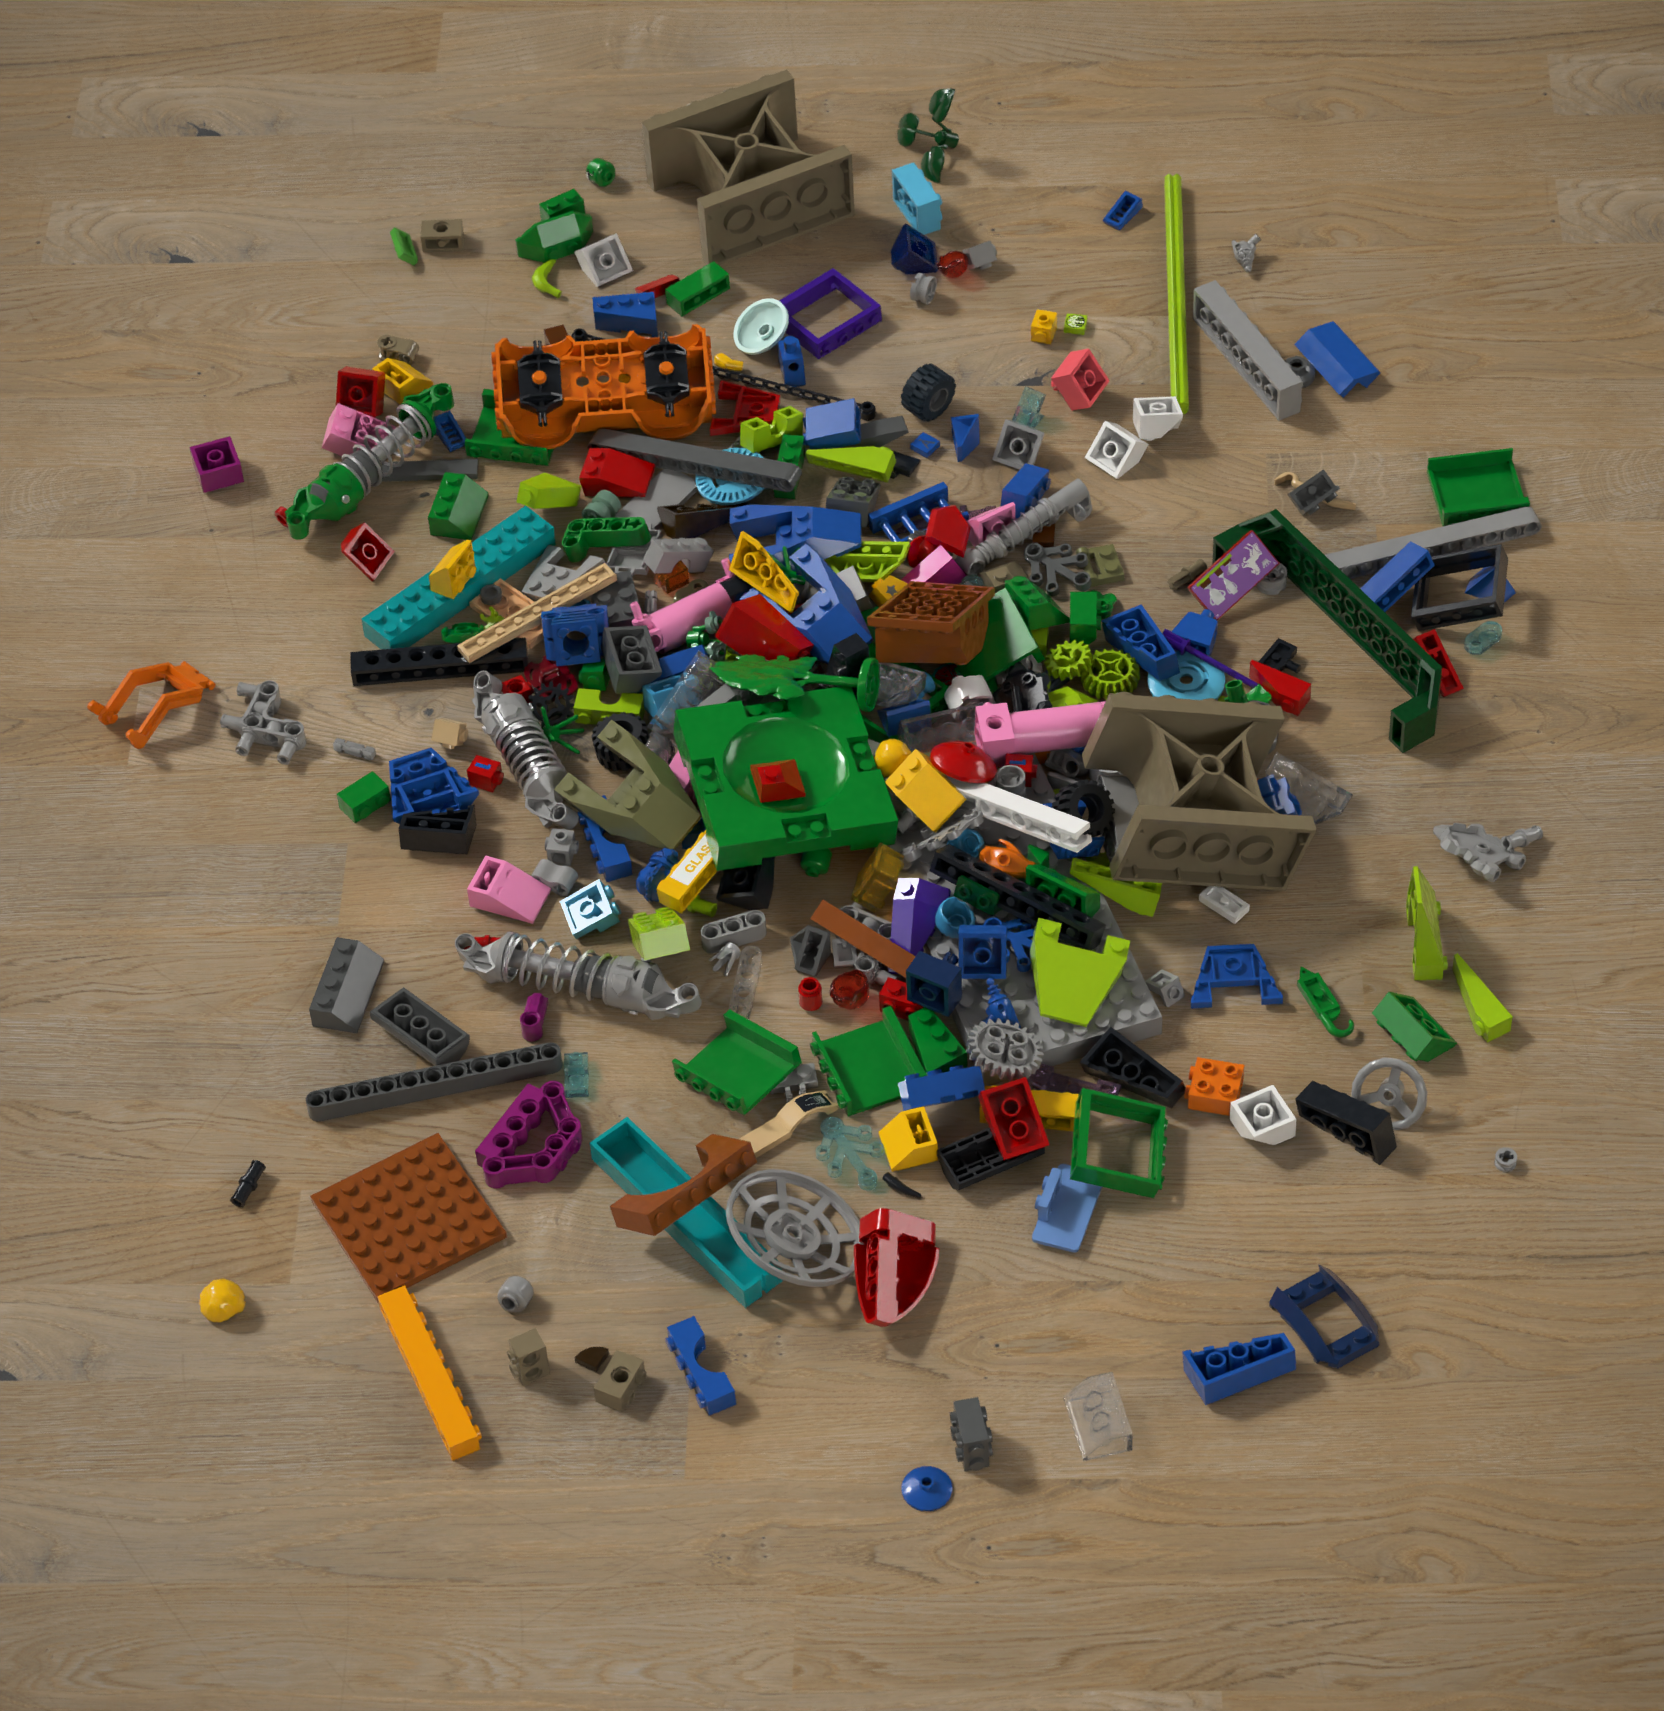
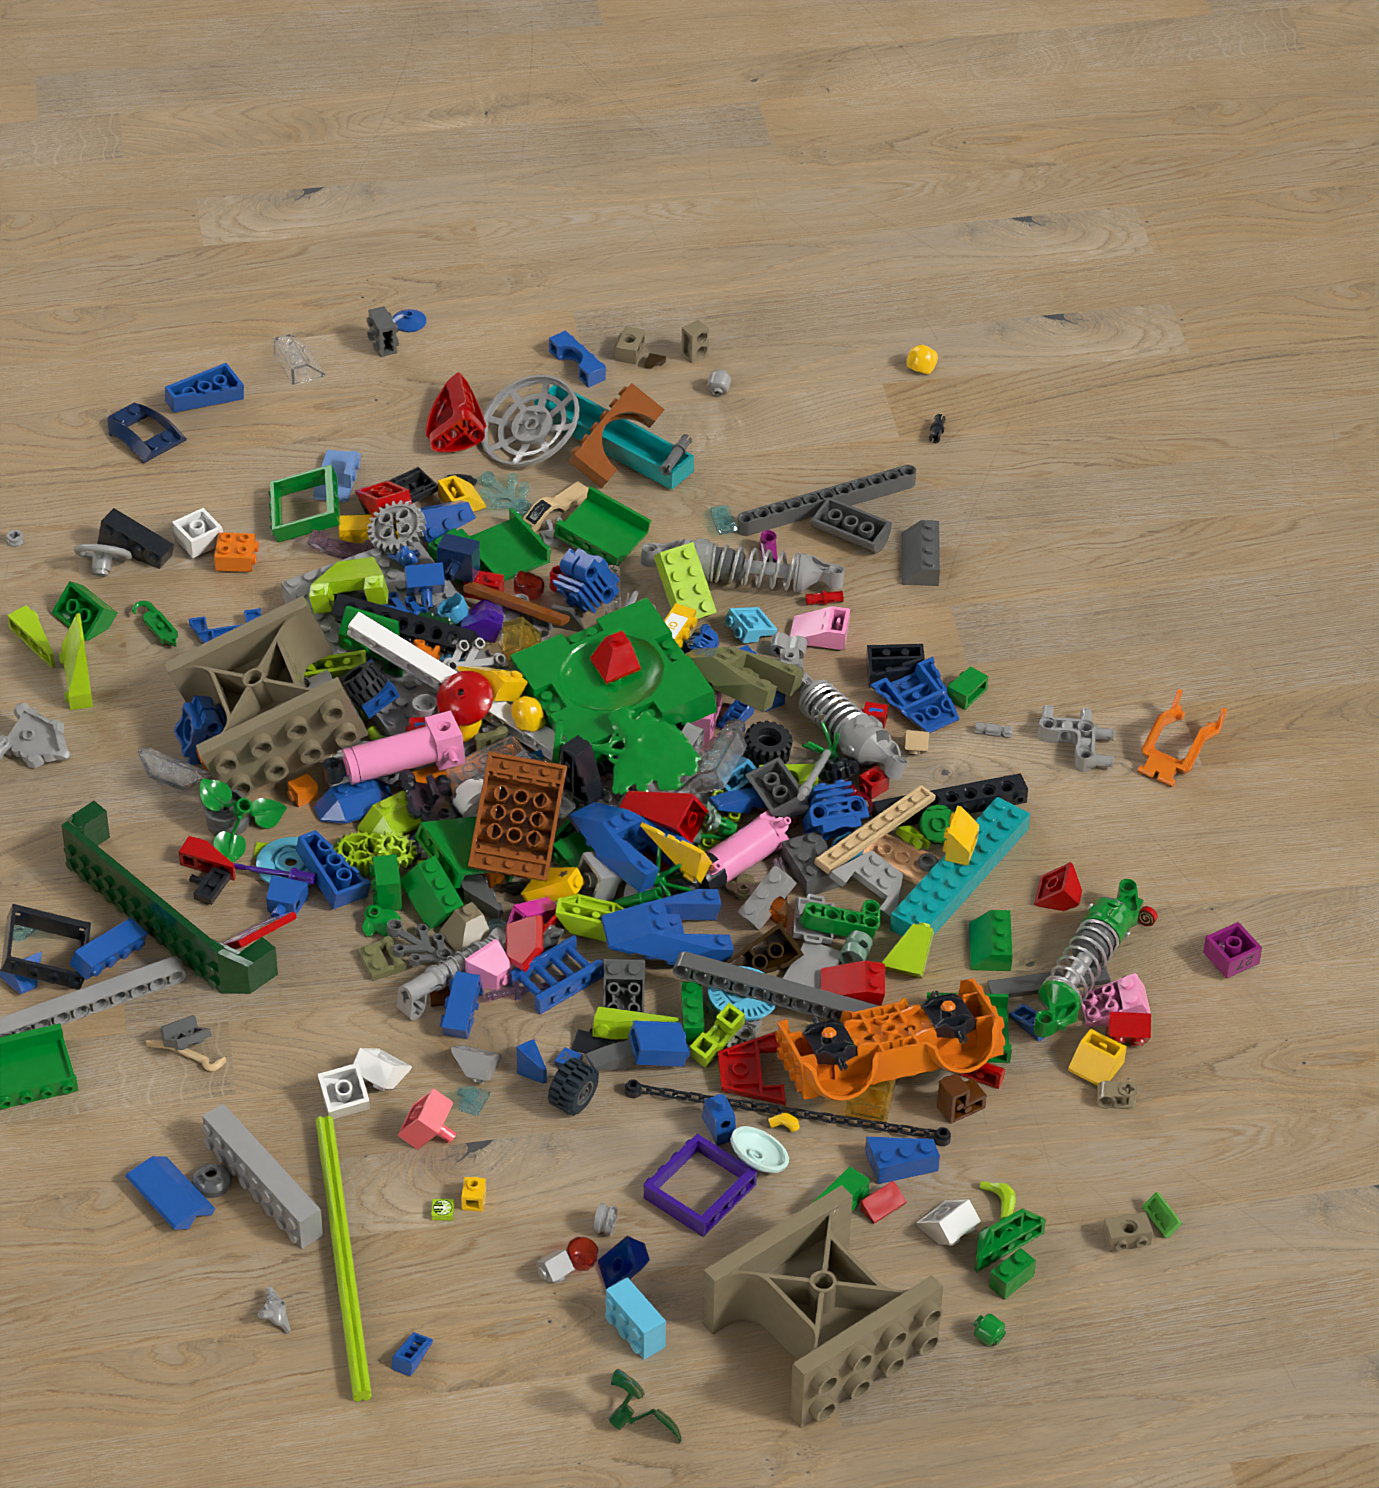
camera: 165 degrees right, 5 degrees down
dark orange plate [310,1133,507,1303] -> none
light orange brick [377,1286,482,1461] -> none
magenta brick [475,1081,583,1189] -> none
black wedge [1080,1026,1185,1109] -> none
dark tan axle [1168,559,1208,590] -> none
red slope [1413,629,1464,698] -> none
none -> blue piece [552,548,620,614]
none -> dark grey pin [659,434,692,475]
none -> light grey bar [797,749,831,801]

